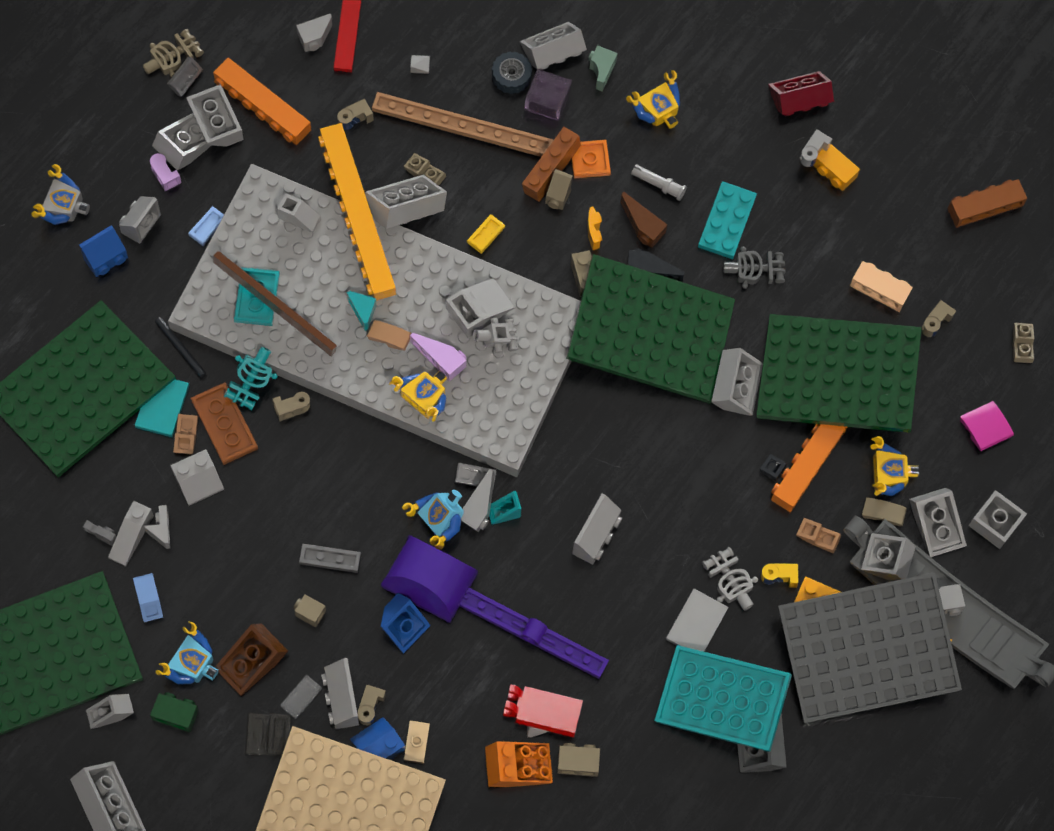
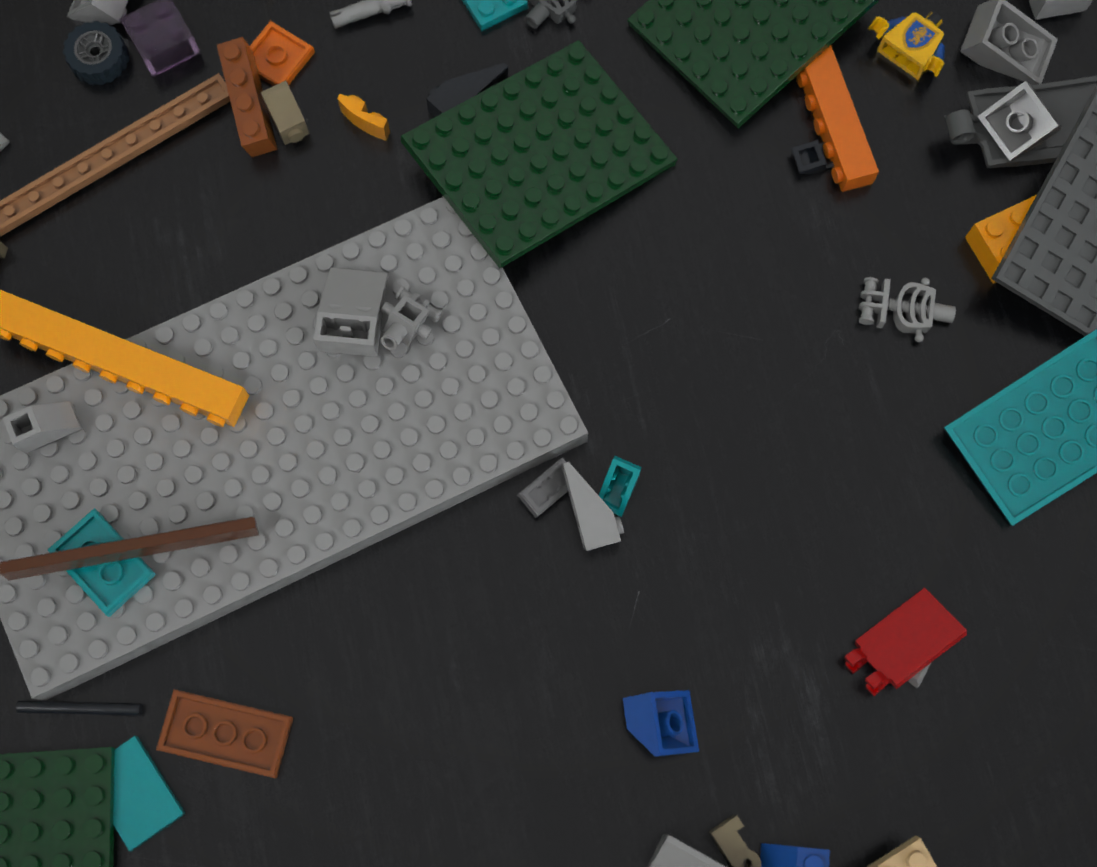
camera: 45 degrees left, 5 degrees up
light grey slope [170,449,224,506] -> none
medium nougat slope [173,414,198,454] -> none
teal torso [223,346,278,410] -> none
dark tan leg [273,392,310,421] -> none
dark tan brick [294,595,326,627] -> none
flat silver plate [299,544,361,573] -> none
teal slope [347,291,376,331] -> none
light grey slope [365,175,447,229] -> none
medium nougat slope [367,320,412,351] -> none
dark purple plate [381,535,609,679] -> none
torso [389,371,447,422] -> none
torso [402,490,464,550] -> none
dark tan slope [404,153,446,186] -> none
tan plate [404,721,430,764] -> none
lavender slope [410,333,467,382] -> none
yellow plate [467,214,505,254] -> none
orange slope [485,741,553,787] -> none
dark tan brick [557,743,600,776] -> none
dark tan brick [571,250,592,297] -> none
light grey slope [572,493,622,565] -> none
reddish brown slope [620,192,667,248] -> none
light grey tile [666,589,728,652] -> none
light grey slope [712,348,763,416] -> none
yellow leg [761,564,798,588] -> none
medium nougat slope [796,518,841,553] -> none
dark tan slope [862,497,907,526] -> none

